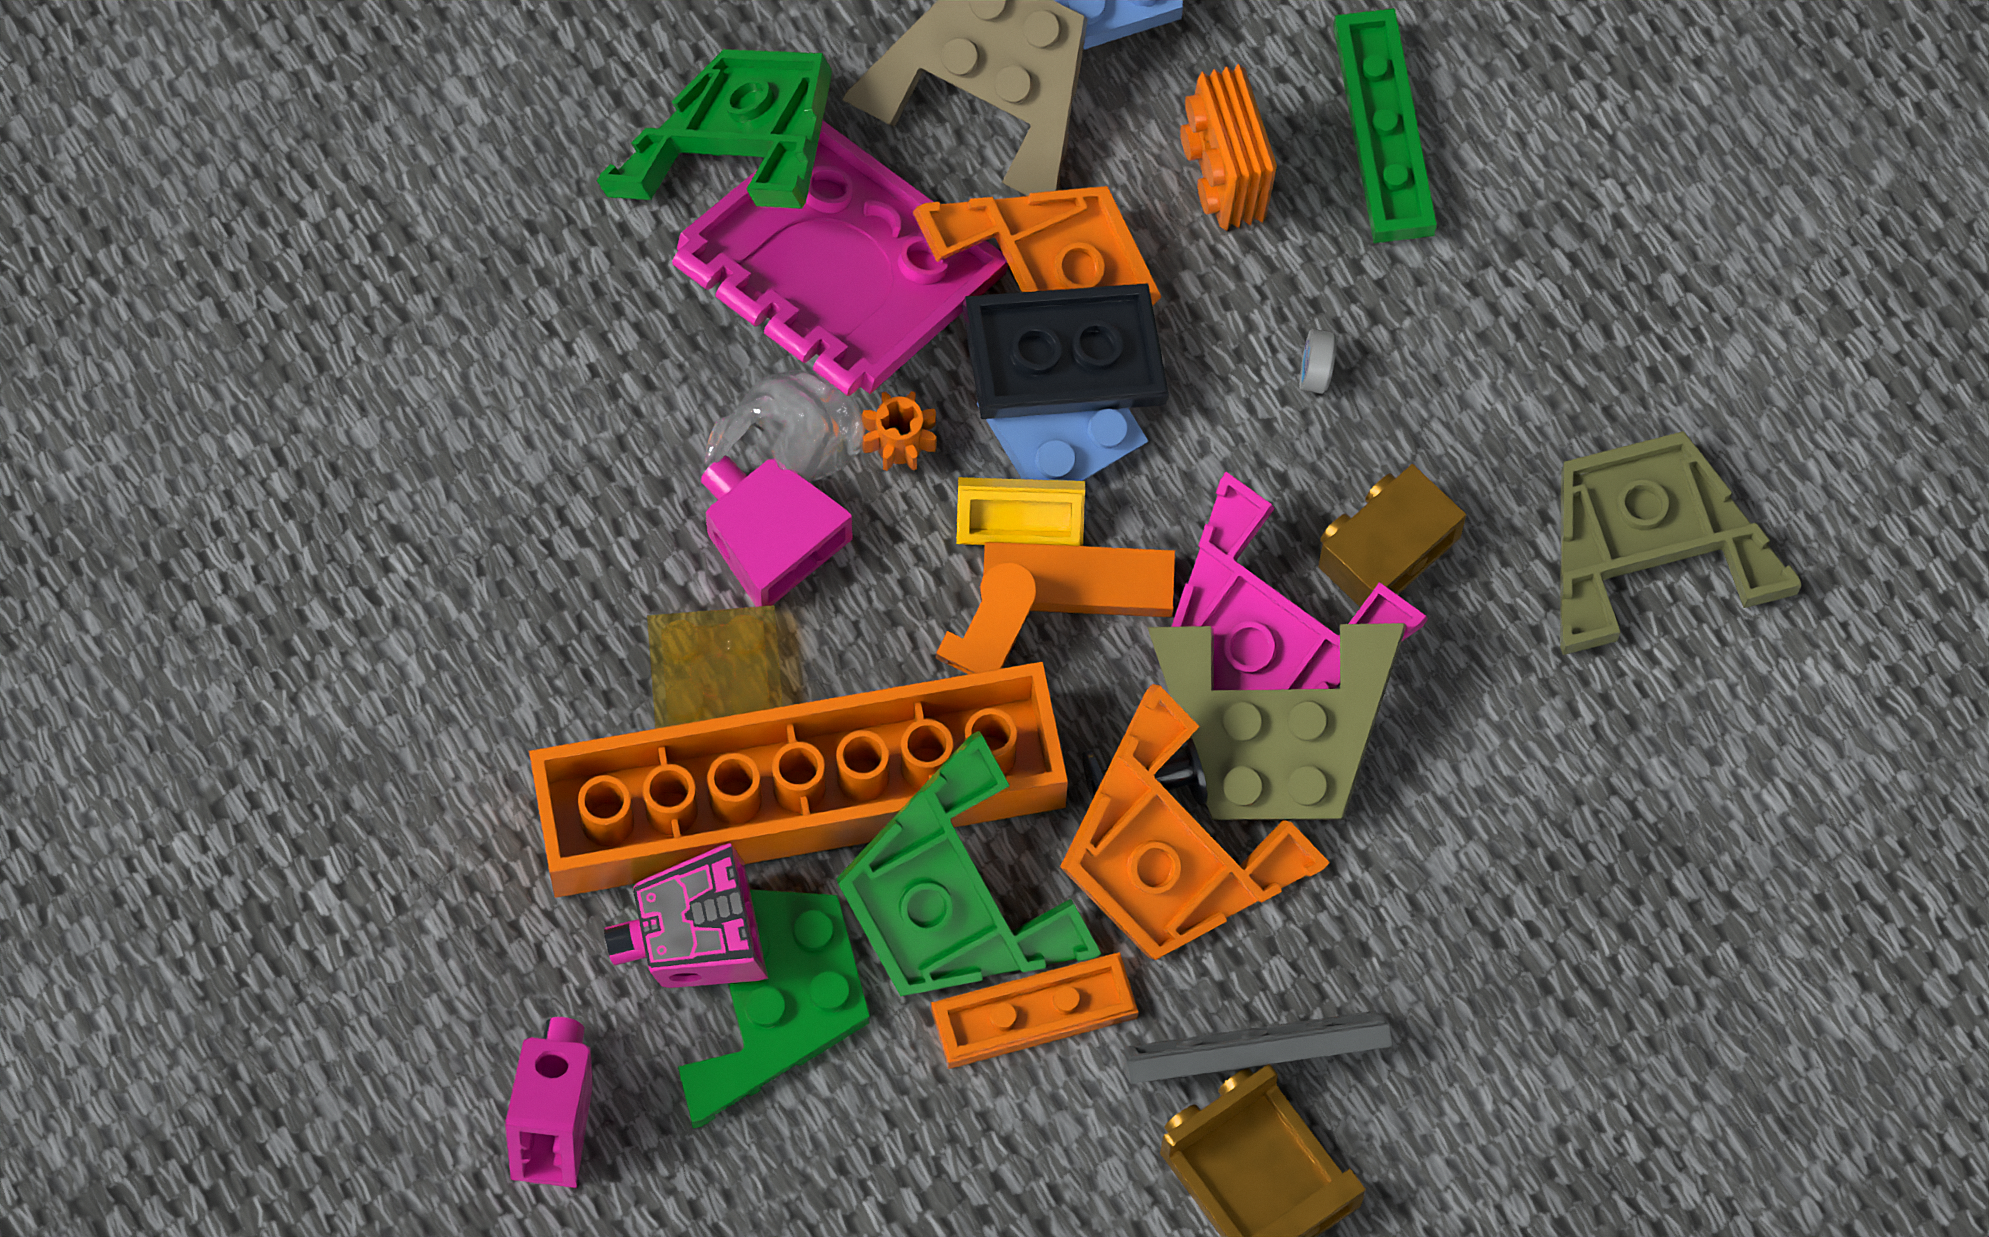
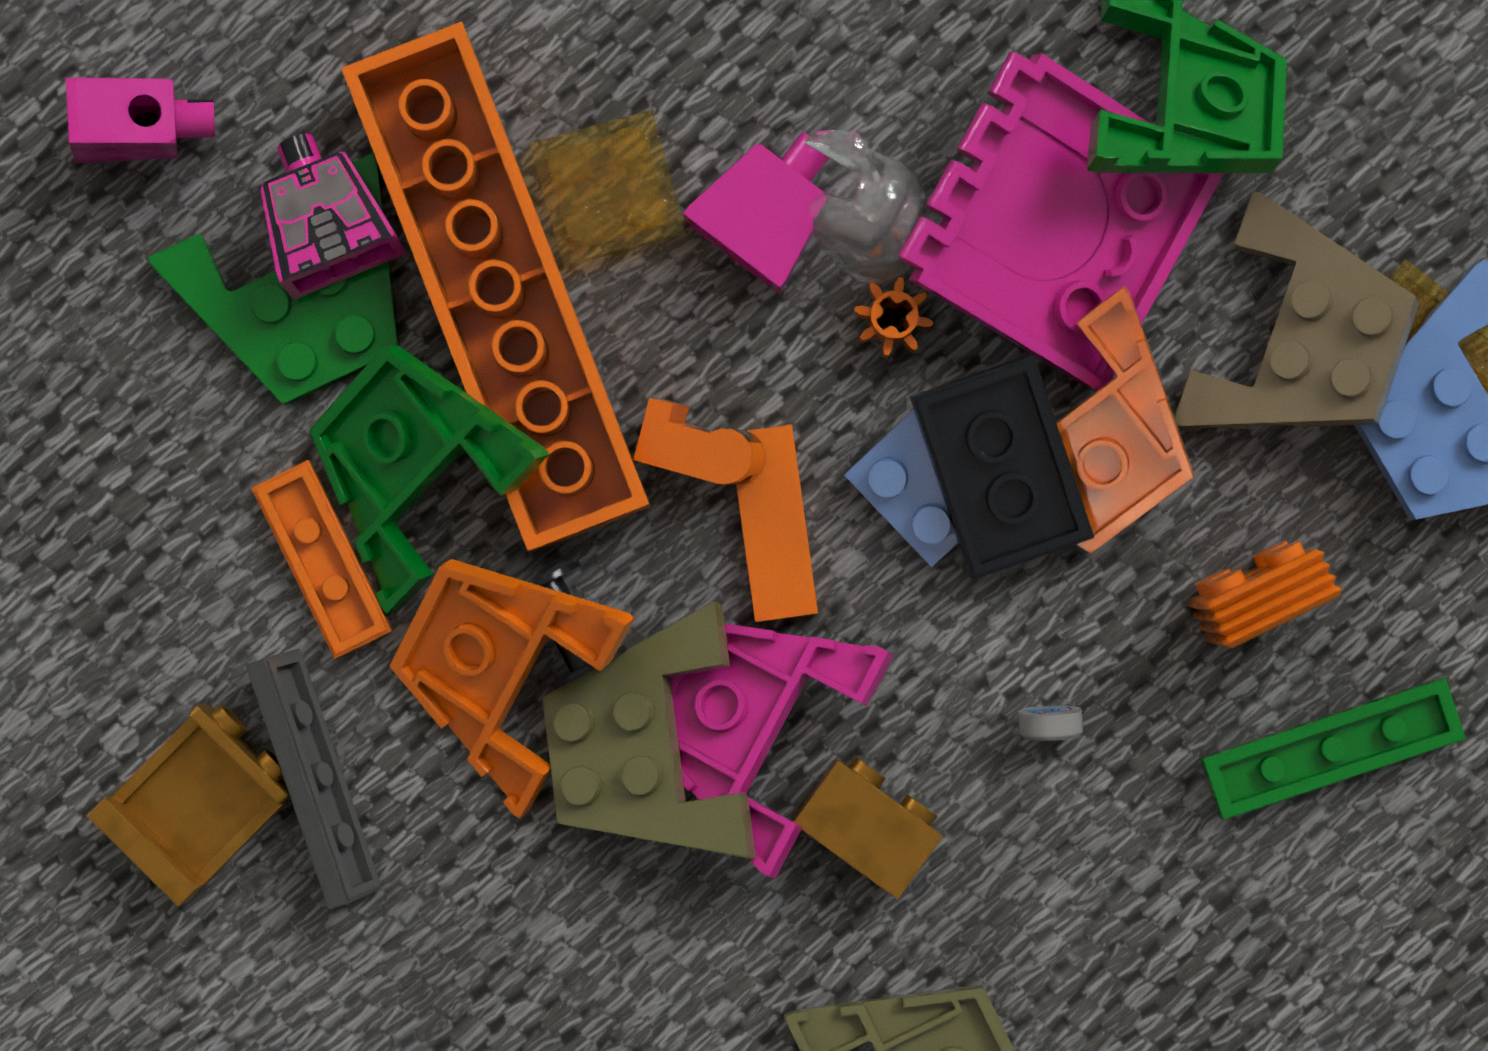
camera: 75 degrees right, 20 degrees up
yellow tile [956,477,1085,546] -> none

